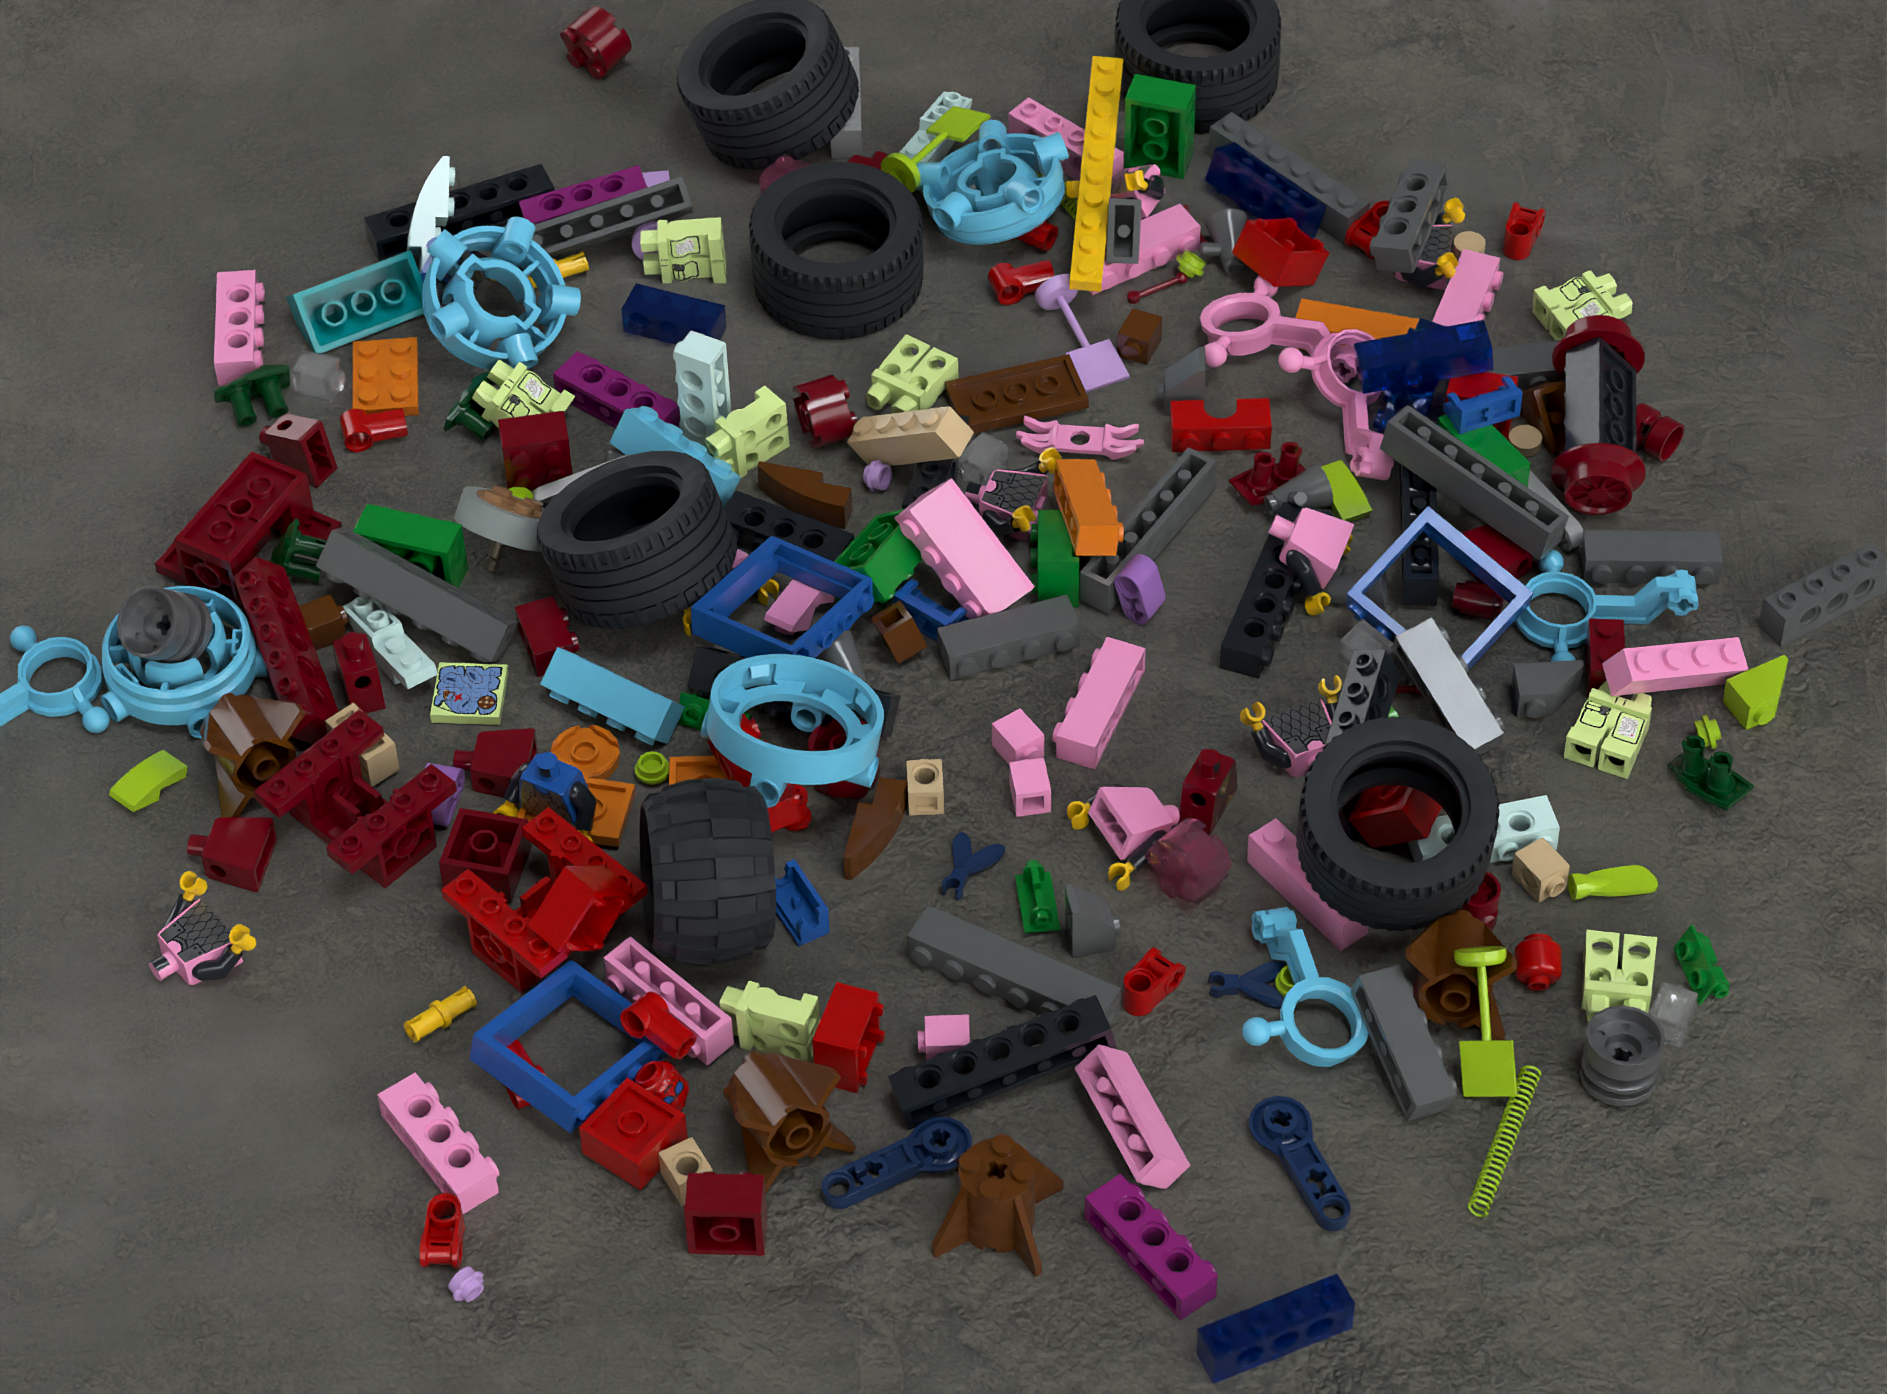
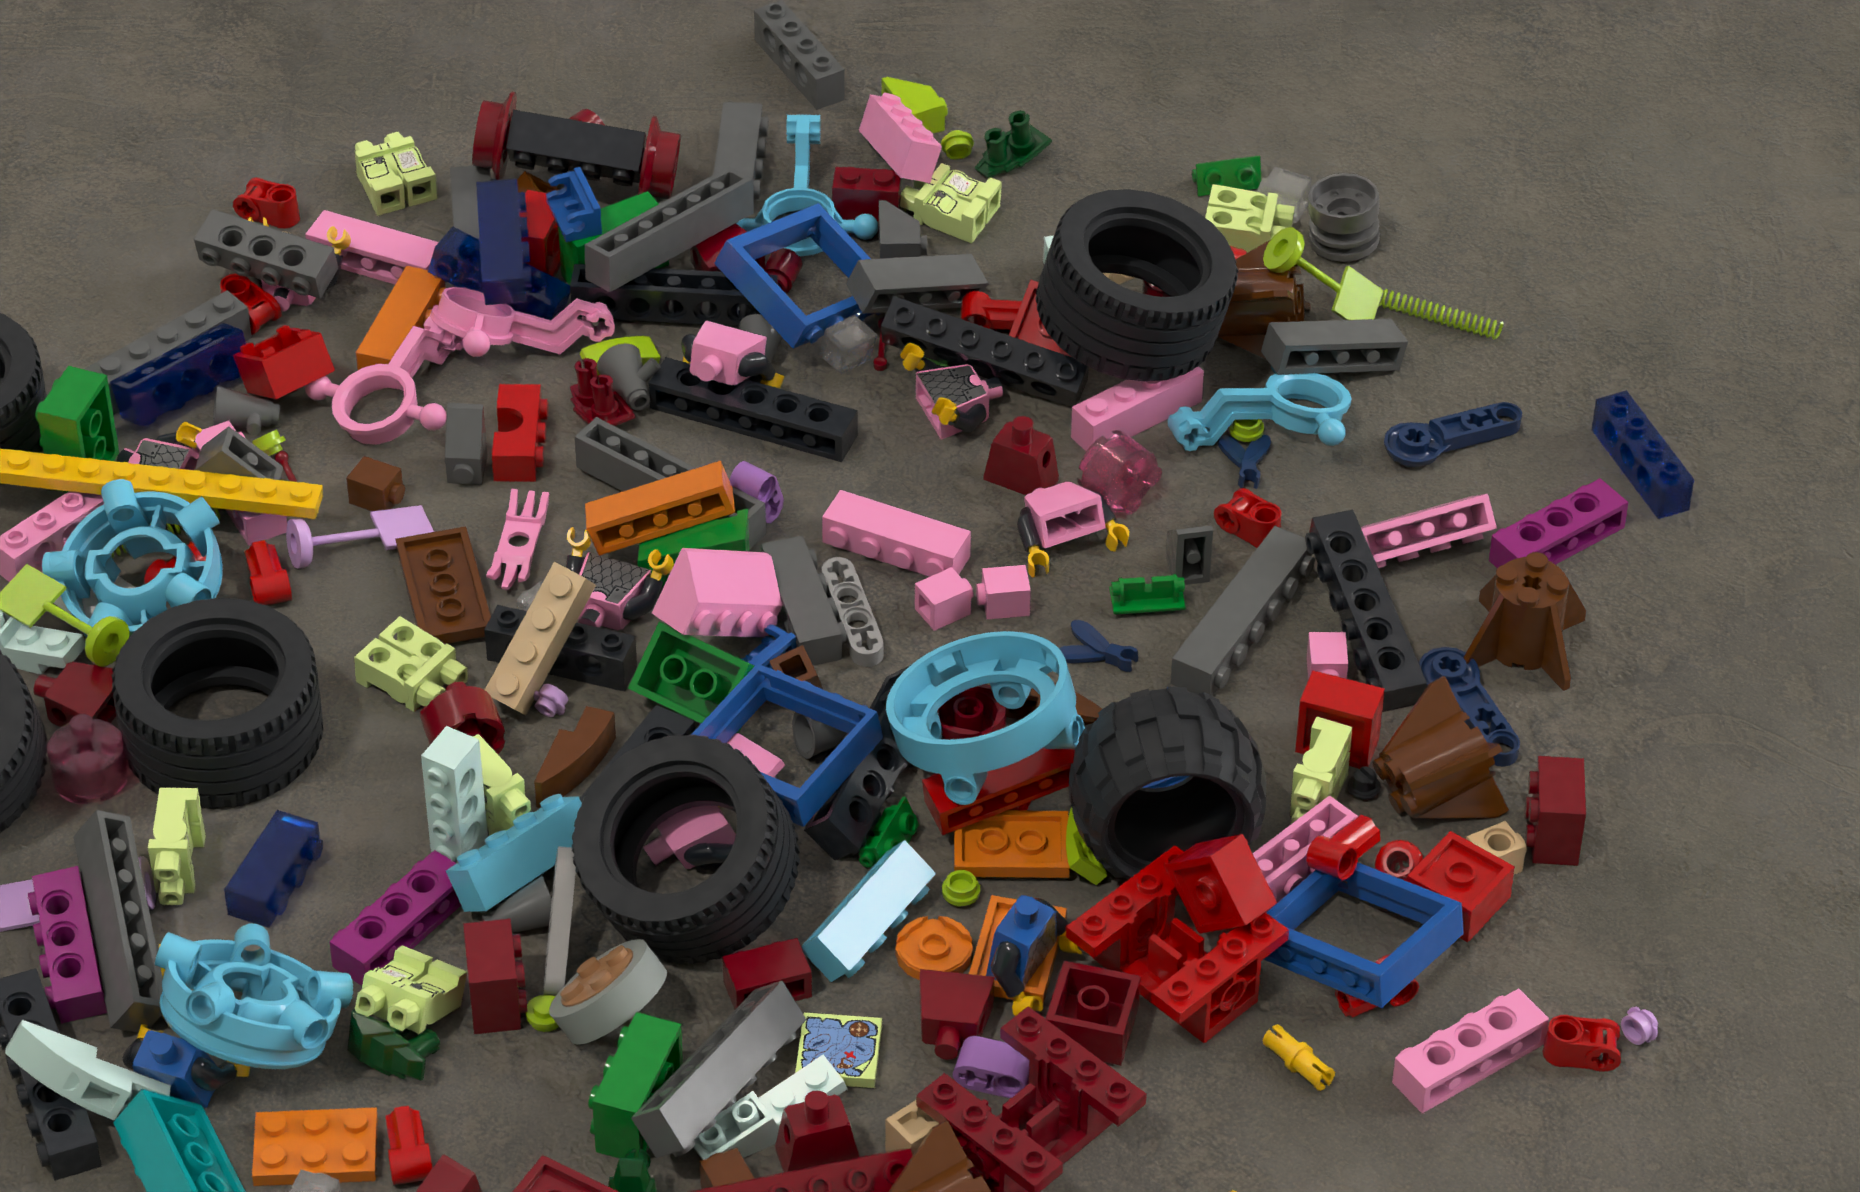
camera: 90 degrees left, 5 degrees down
none -> light grey beam [822,557,884,667]

